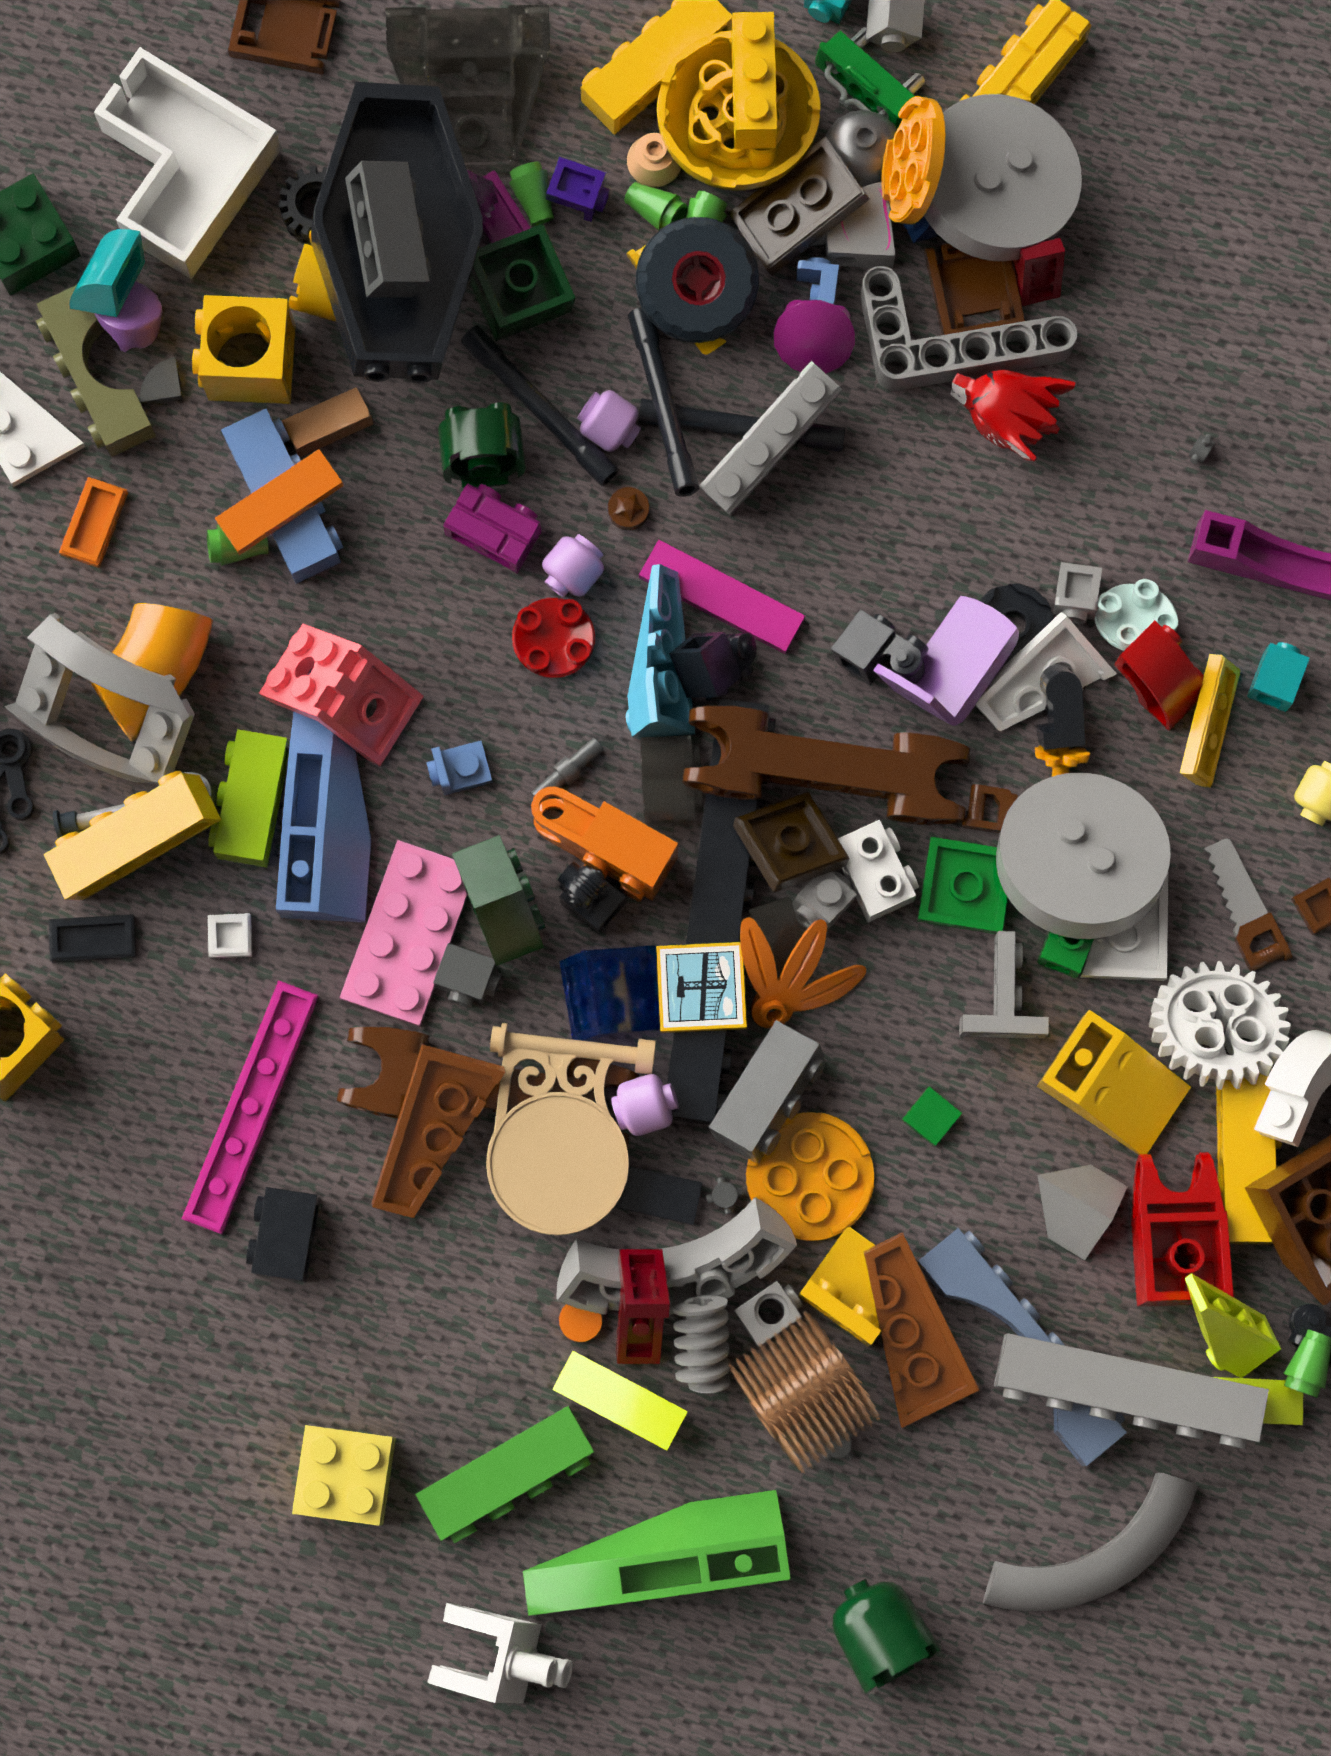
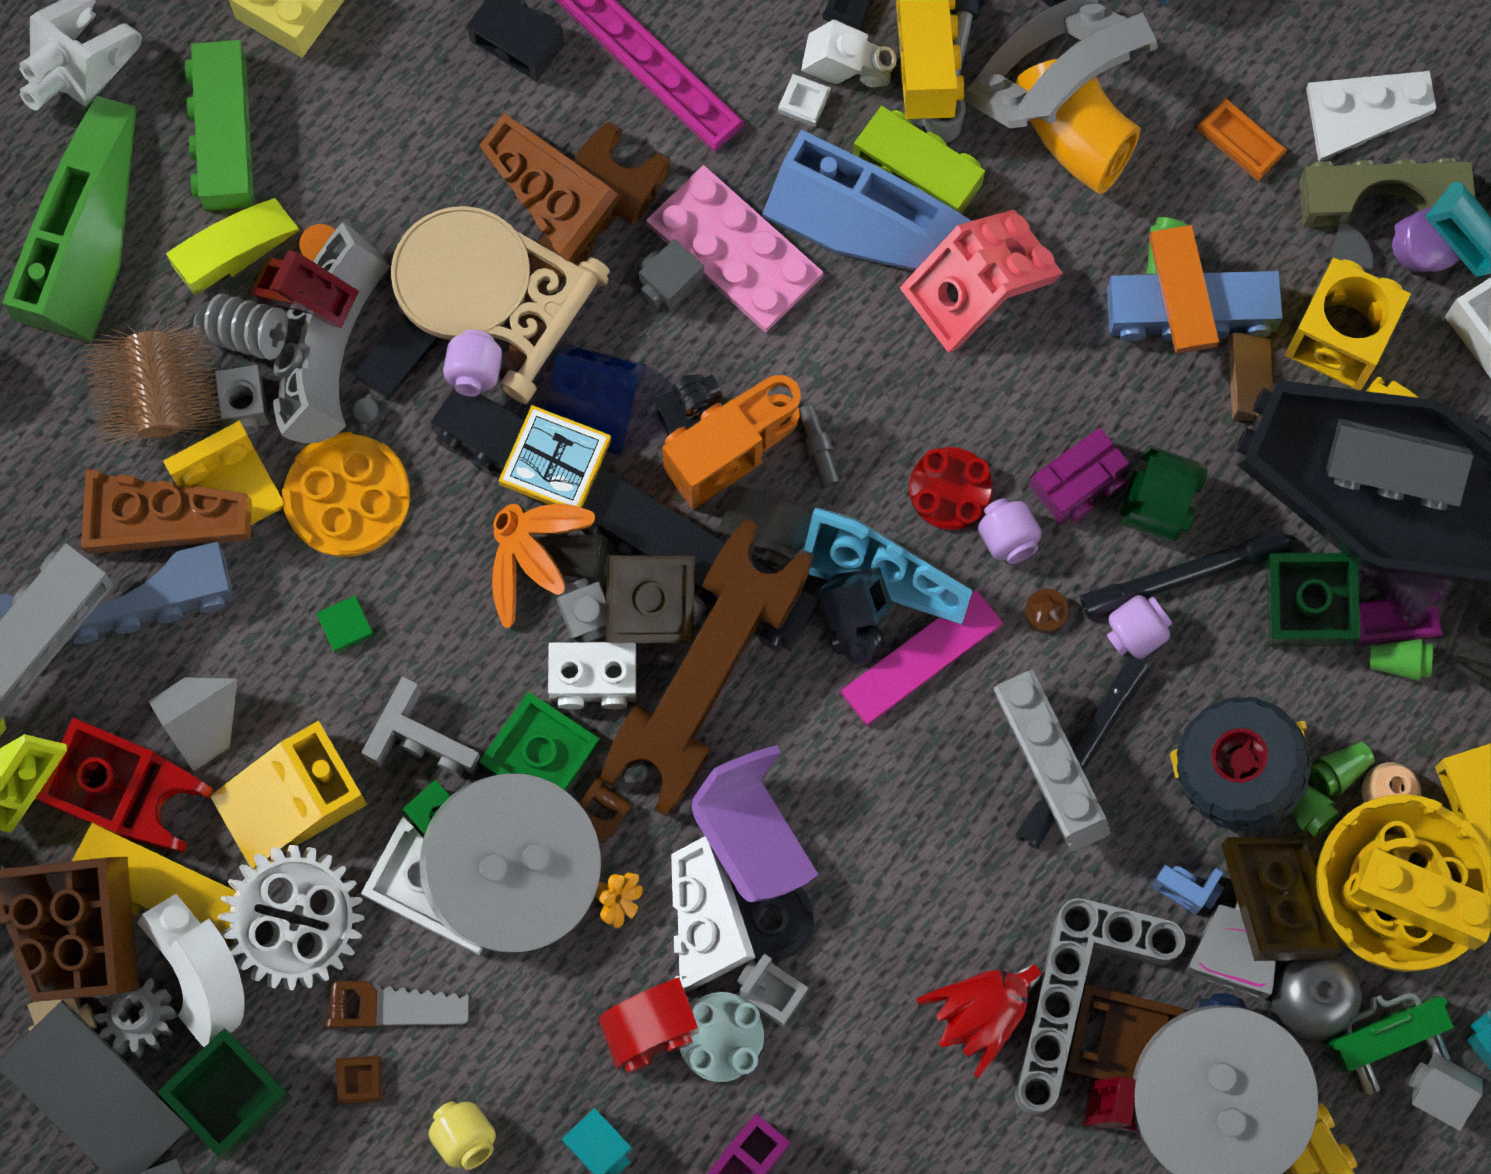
camera: 115 degrees right, 5 degrees down
medium blue bracket [426,741,493,795] -> none
dark green brick [452,835,546,966] -> none
dark purple bracket [546,157,610,222] -> none
black piece [628,307,699,497] -> none
brick [708,1020,825,1164] -> none
magenta dish [773,300,855,374] -> none
brick [831,609,929,686] -> none
light orange tile [881,96,946,225] -> none
black leg [1036,664,1086,750] -> none
yellow tile [1180,654,1241,788] -> none
none -> white brick [801,19,896,87]

